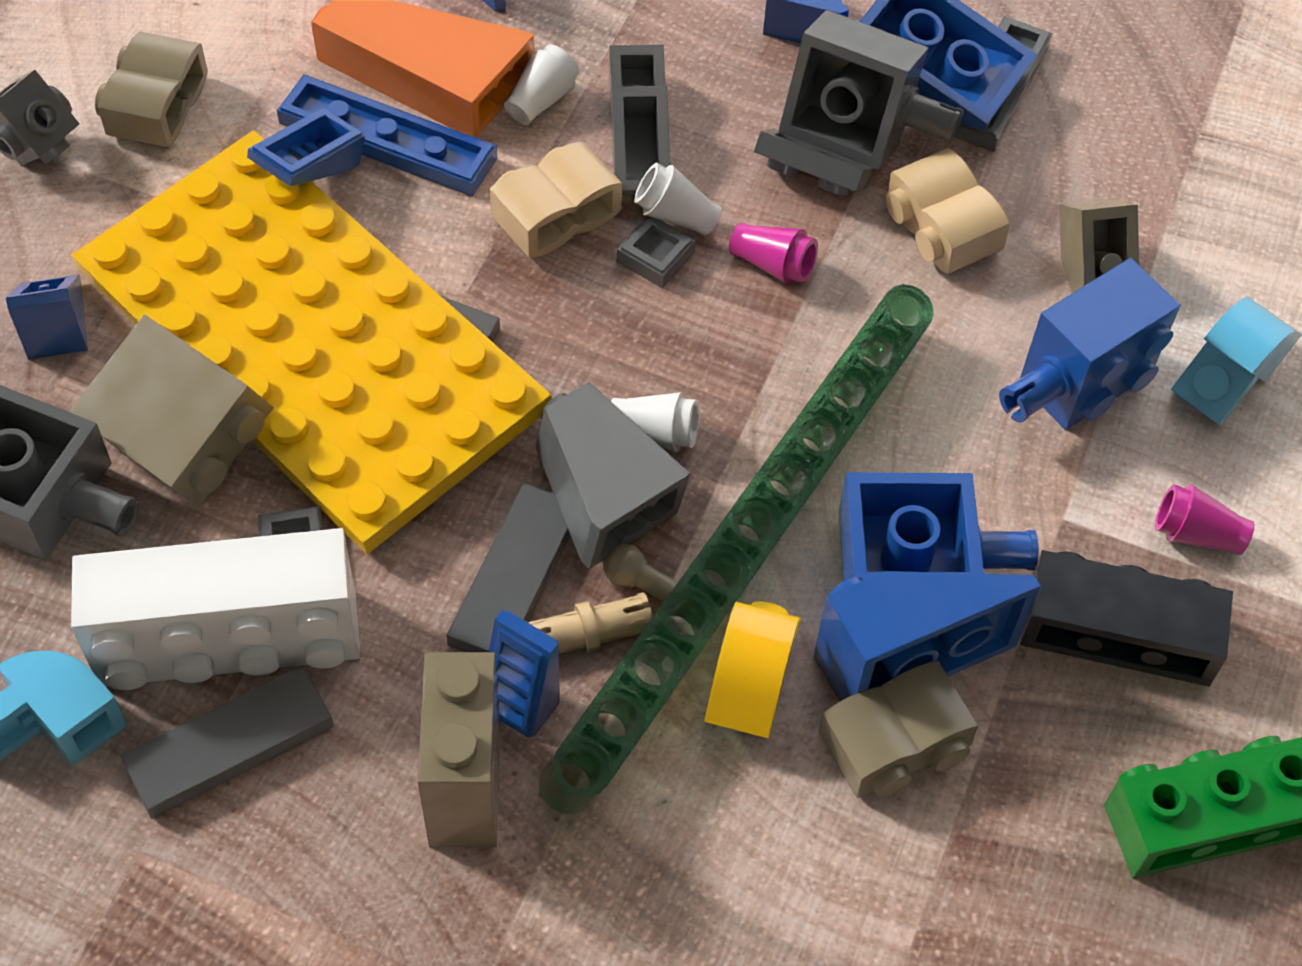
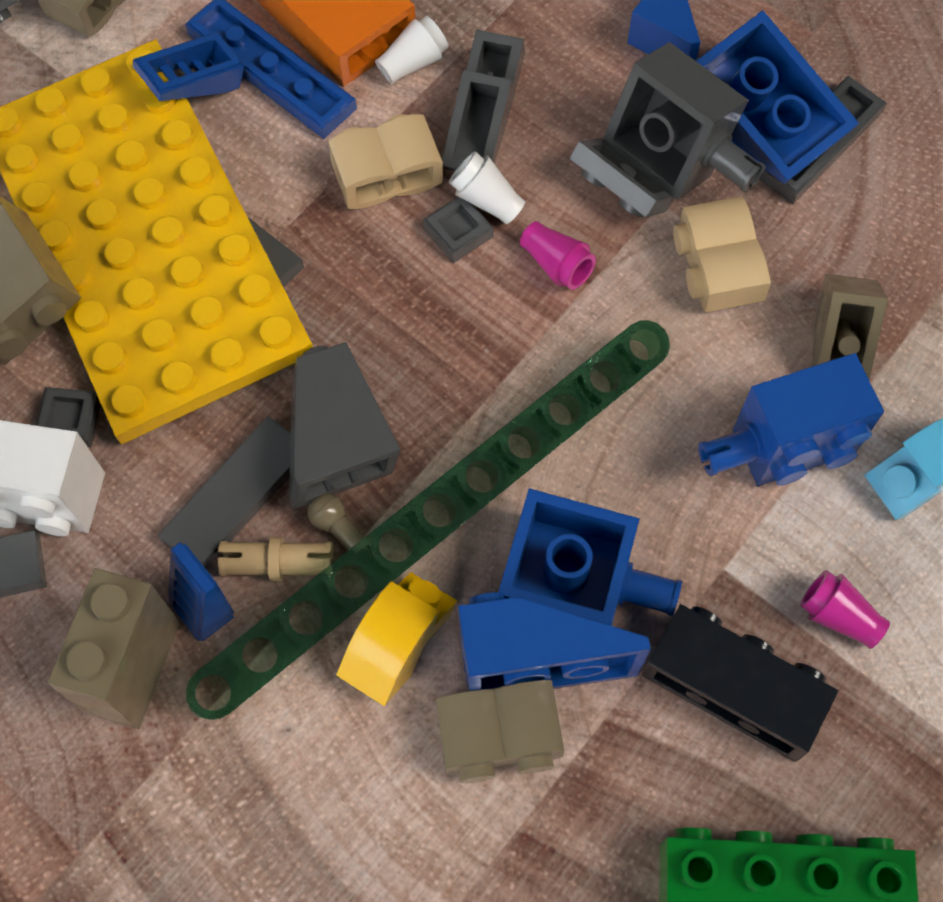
camera: 20 degrees right, 10 degrees up
white cone [611,392,700,452] -> none

